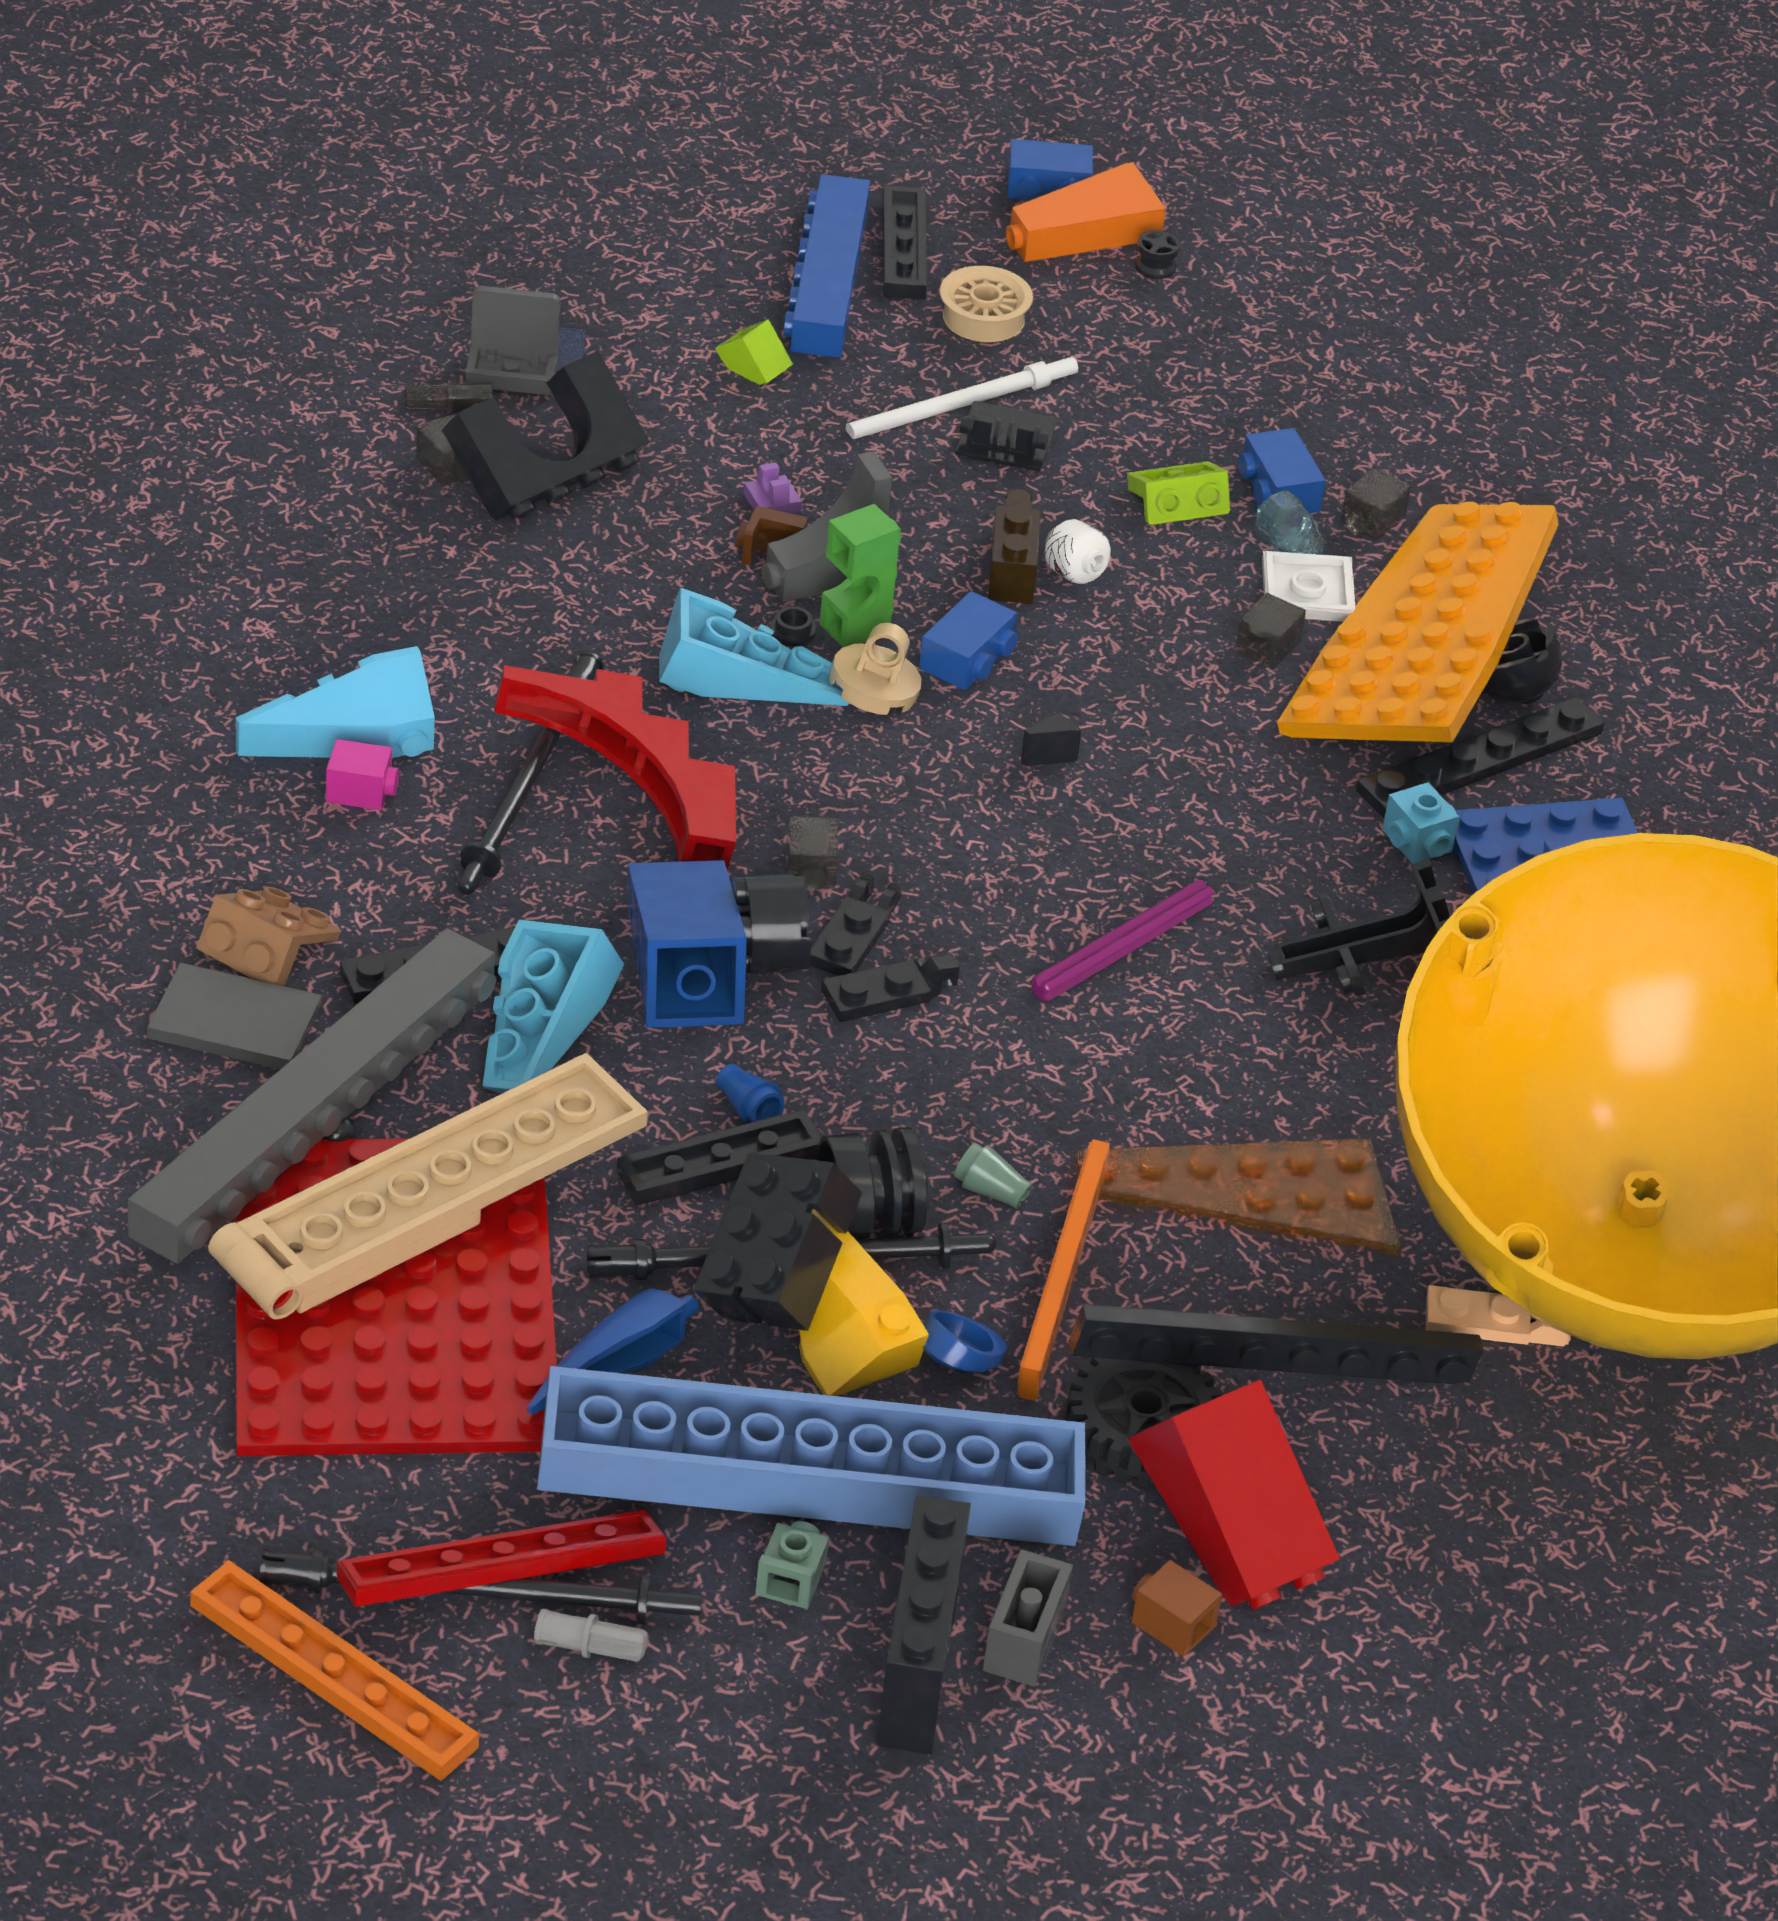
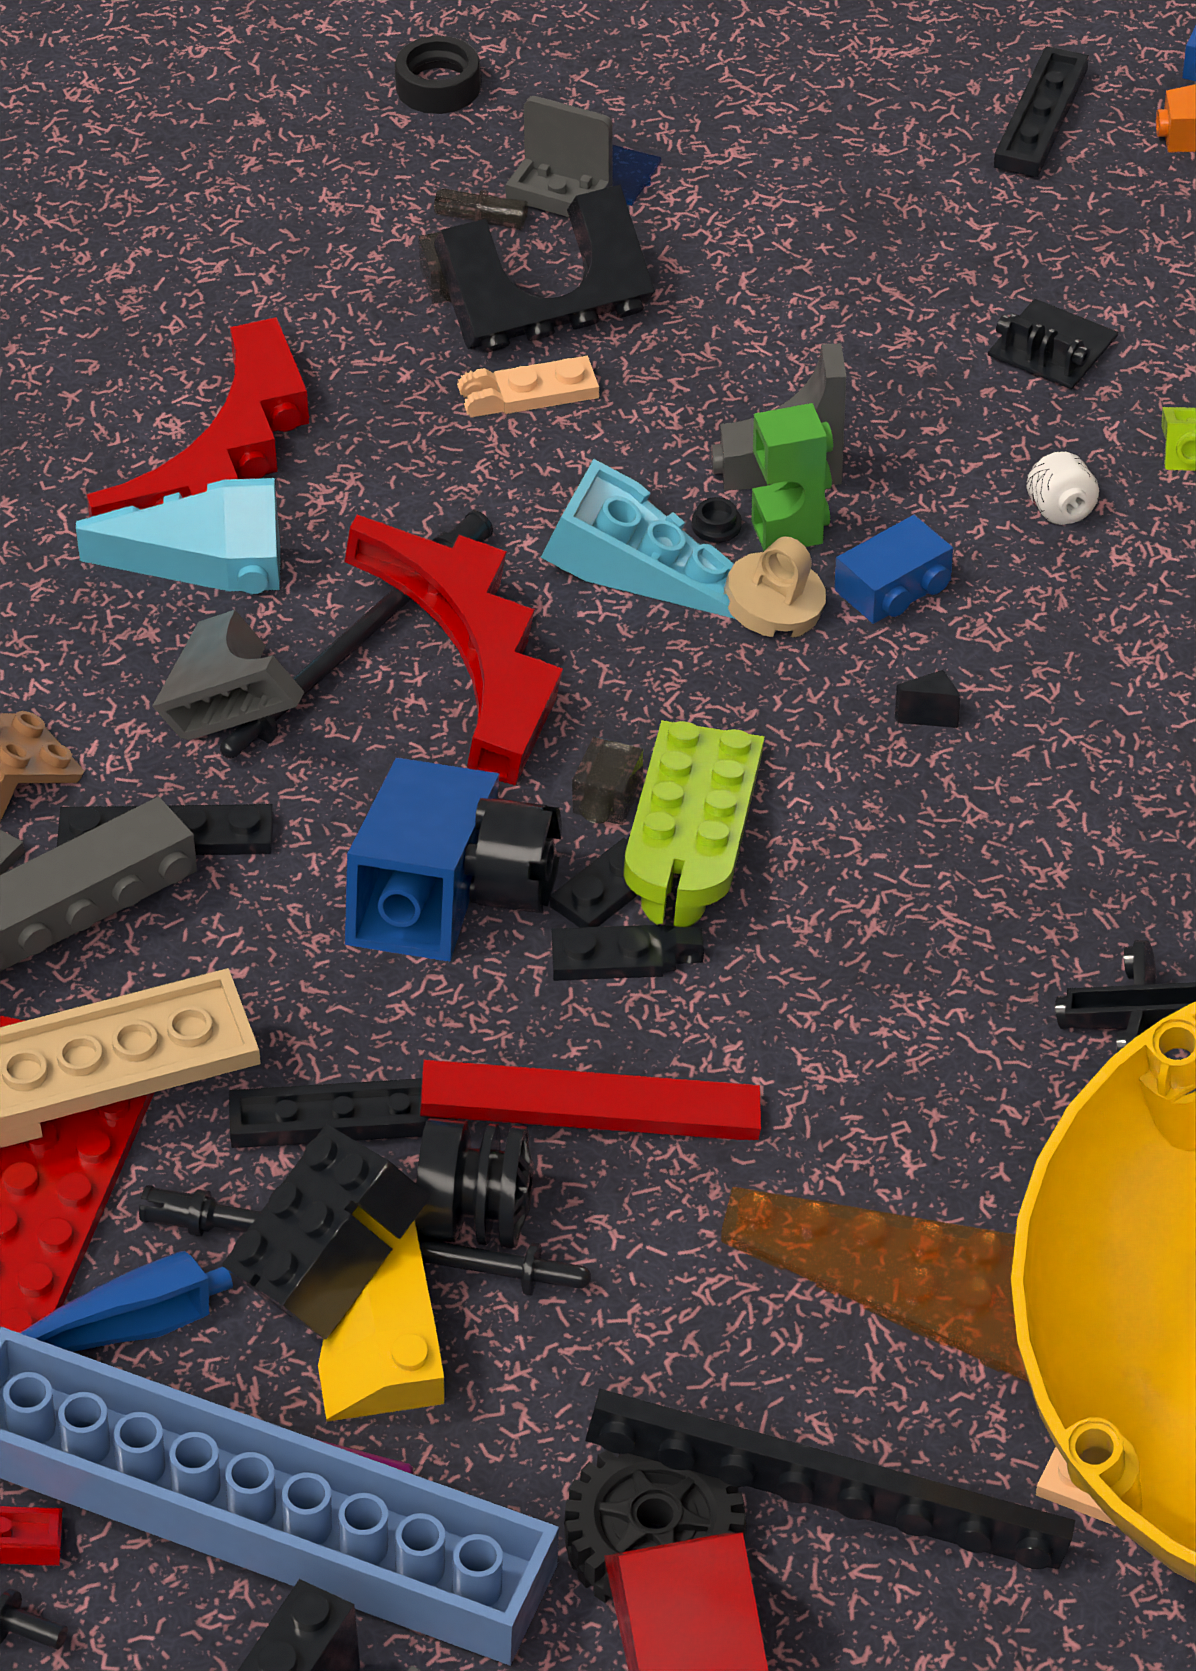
camera: 25 degrees right, 5 degrees up
dark pink brick [326,739,400,811] -> none
medium azure wedge [482,920,624,1094] -> none
lime brick [715,319,793,385] -> none
blue cone [716,1064,785,1124] -> none
reddish brown bracket [736,505,808,565] -> none
medium lavender tile [743,462,802,513] -> none
sand green brick [755,1521,829,1609] -> none
blue brick [784,174,870,358] -> none
white bar [846,357,1078,439] -> none
blue hat [922,1310,1007,1373] -> none
tan wheel [940,266,1033,342] -> none
sand green cone [954,1142,1033,1209] -> none
dark brown hinge [988,488,1041,604] -> none
orange tile [1016,1139,1110,1401] -> none
magenta axle [1031,880,1214,1002] -> none
none -> red arch [86,317,309,518]
none -> dark grey arch [152,610,304,740]
none -> black tyre [395,35,481,114]
none -> red tile [420,1060,761,1140]
none -> light nougat hinge [457,356,599,417]
none -> lime plate [623,720,765,927]

